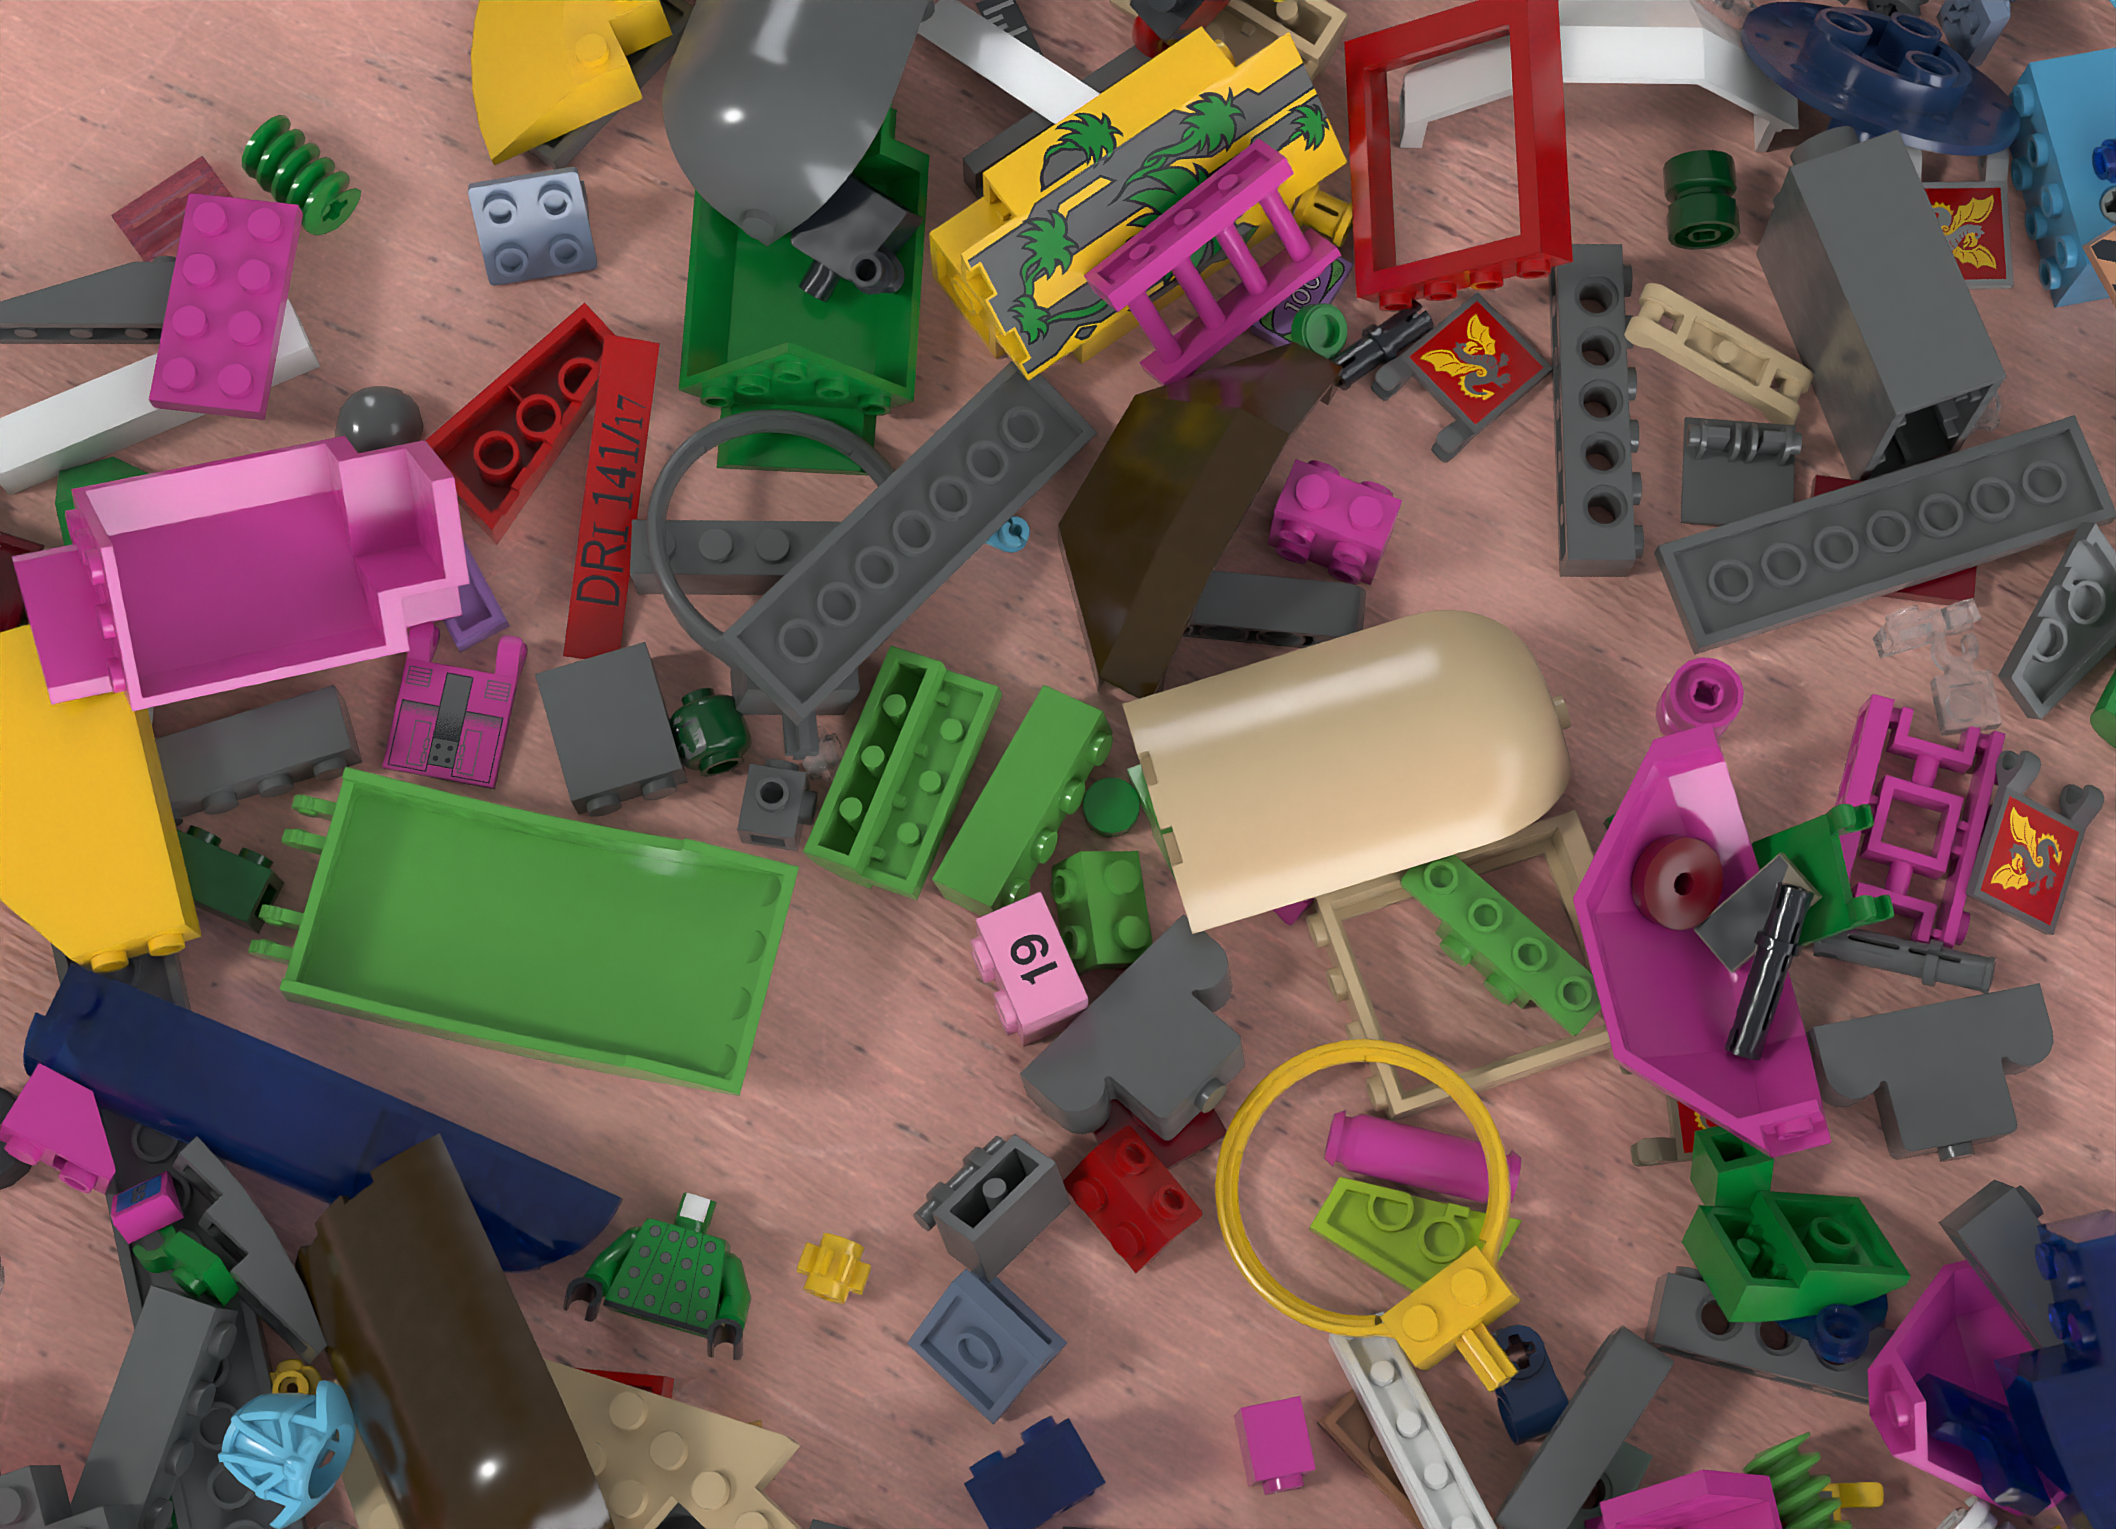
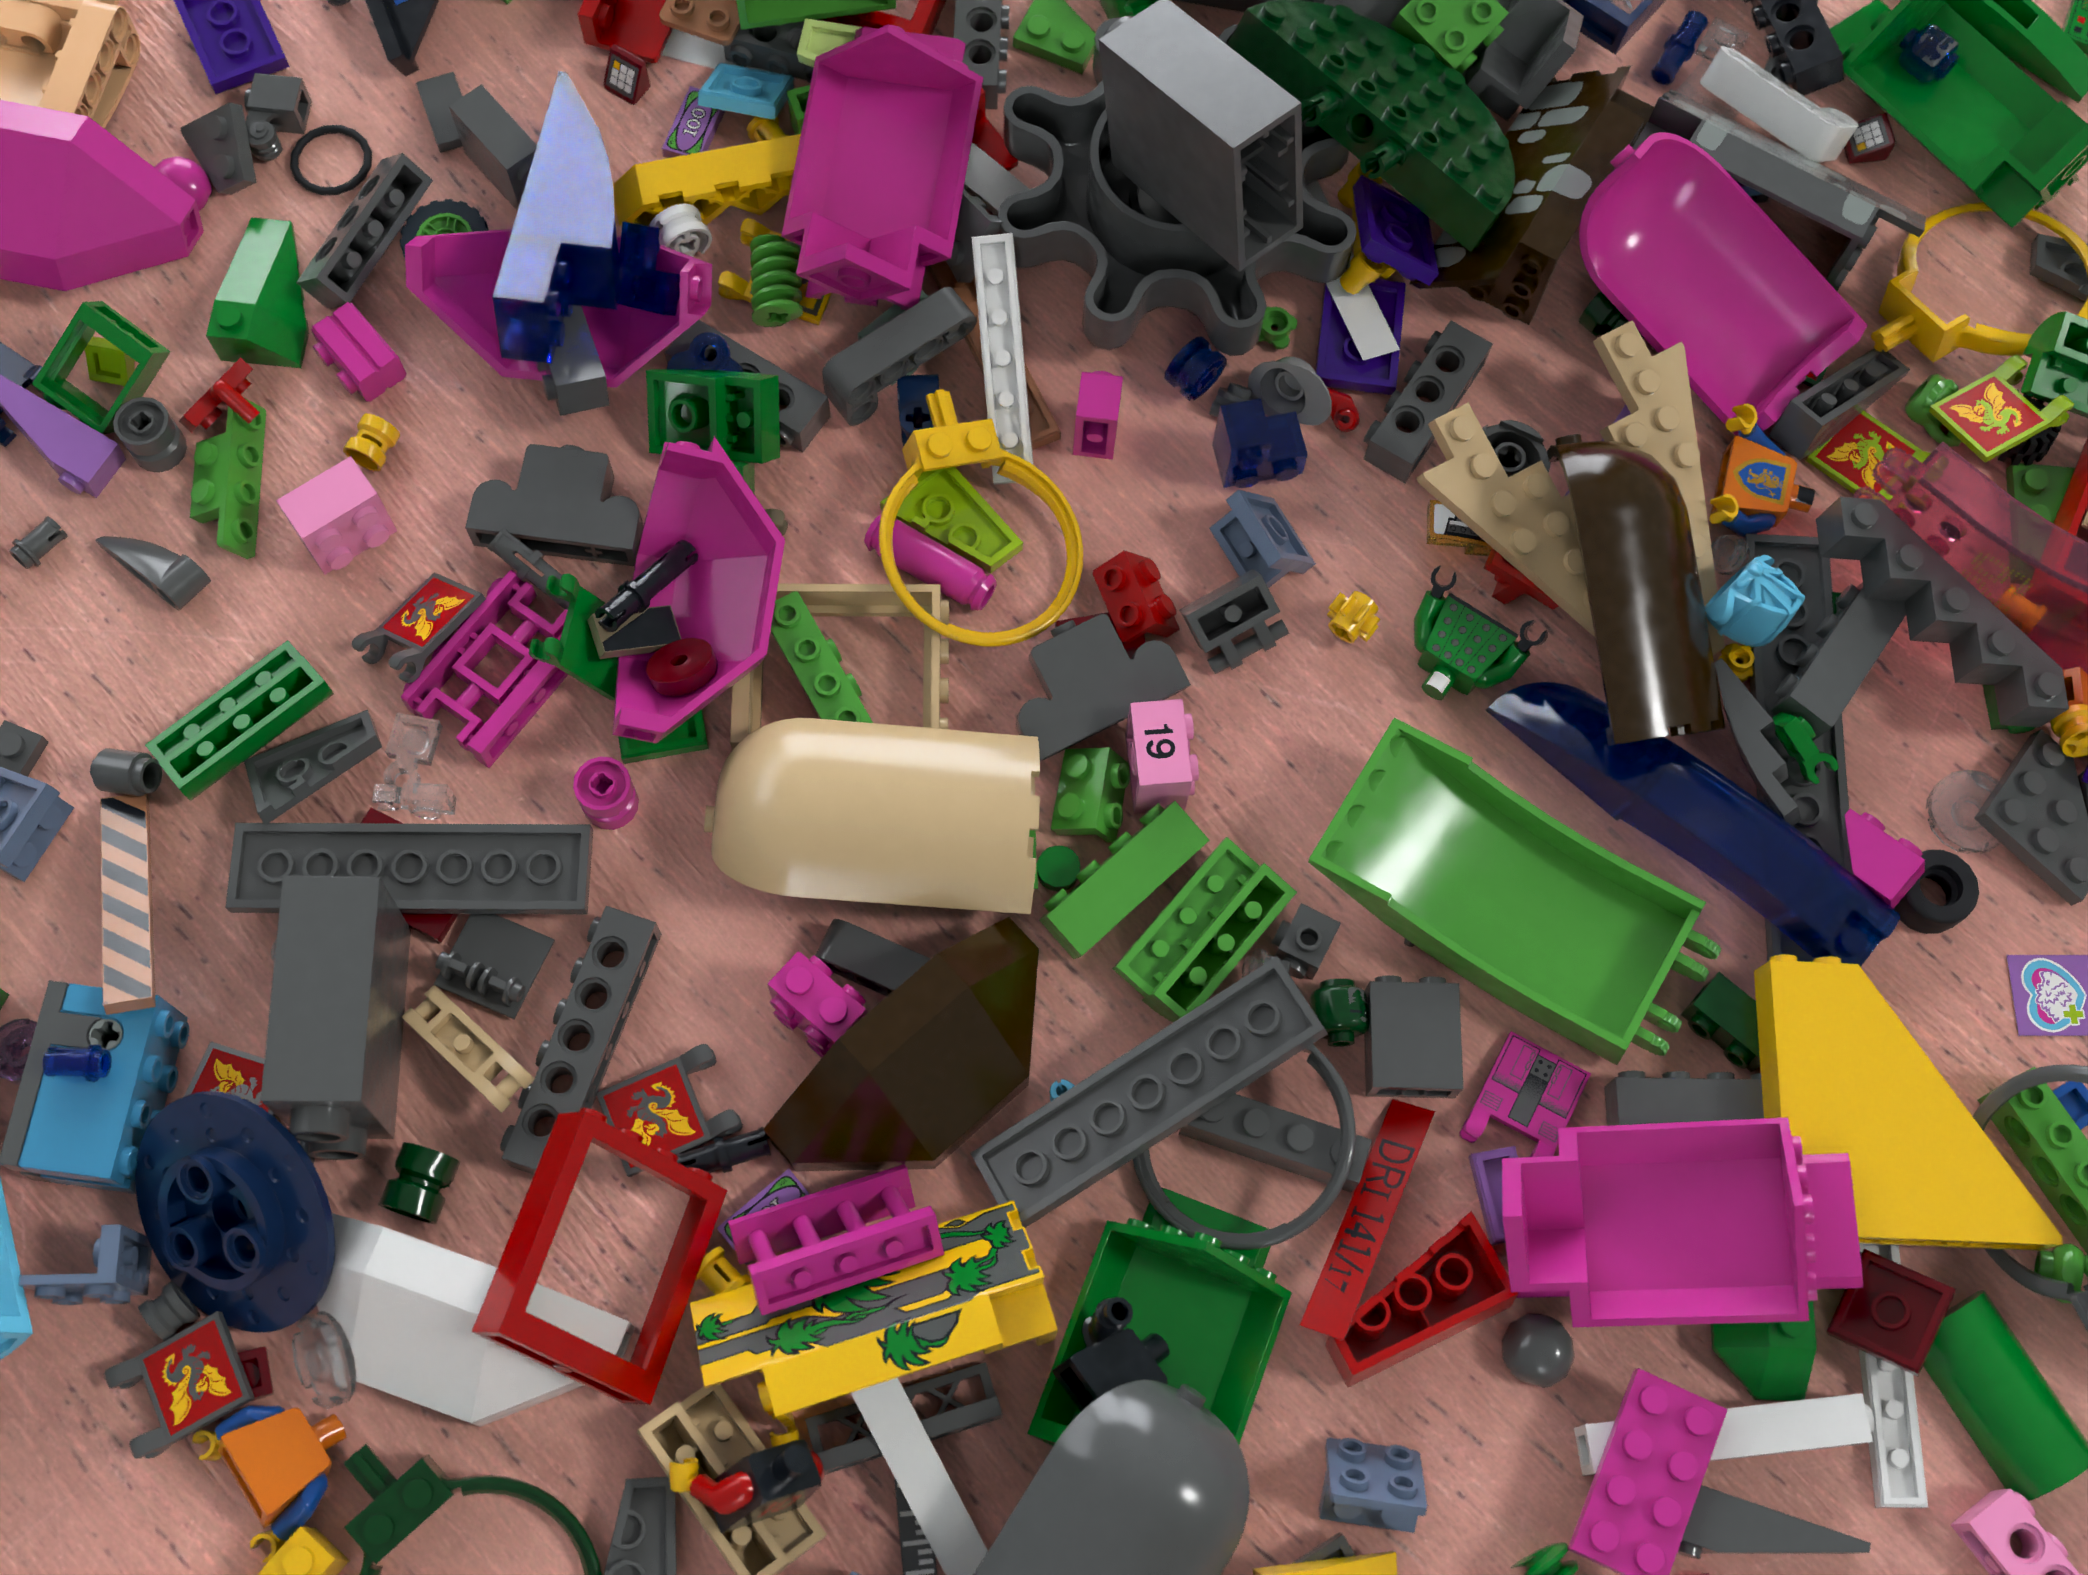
camera: 165 degrees left, 5 degrees down
dark pink slope [111,1170,184,1244] -> none
green tile [1291,303,1347,359] -> none

